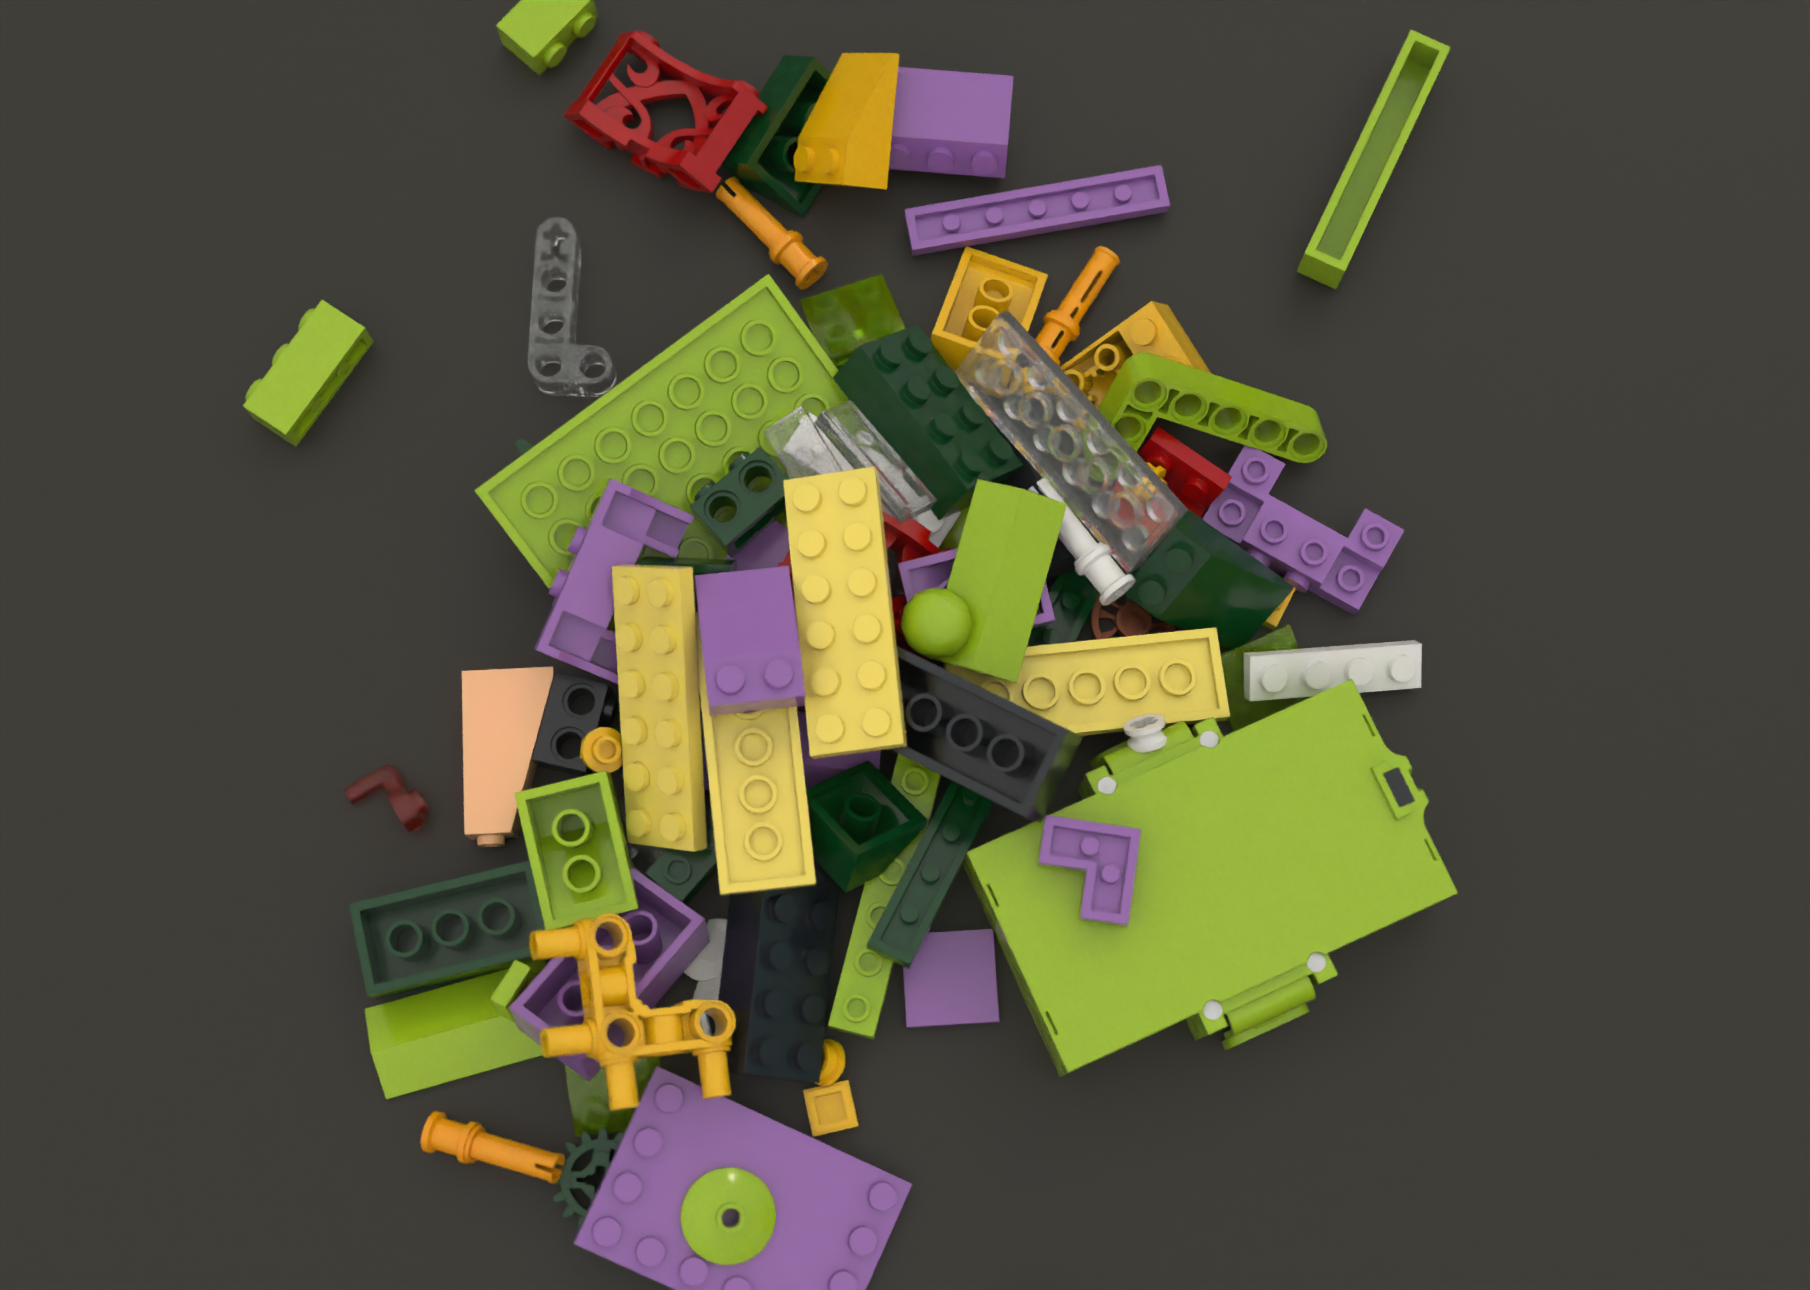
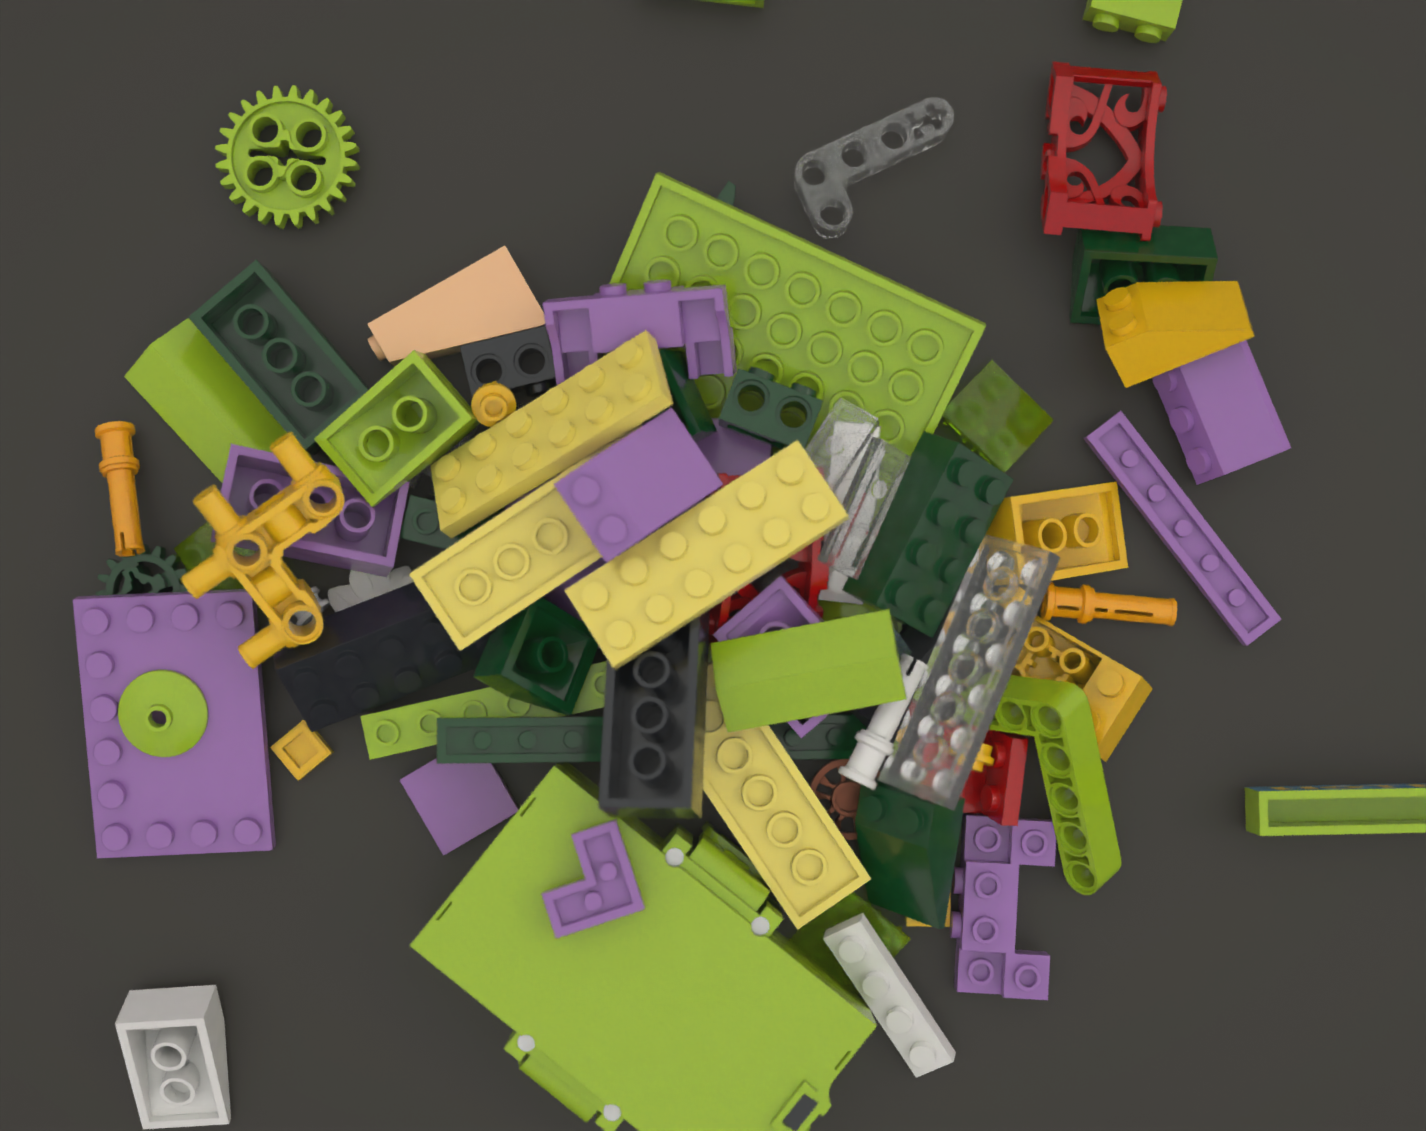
camera: 60 degrees right, 10 degrees up
clear red plate [344,765,430,833] -> none
lime tile [490,959,536,1023] -> none
light orange pin [716,177,828,290] -> none
yellow plate [815,1039,845,1086] -> none
lime hair [900,588,972,659] -> none
white bush [1123,714,1167,753] -> none
none -> lime gear [215,85,360,229]

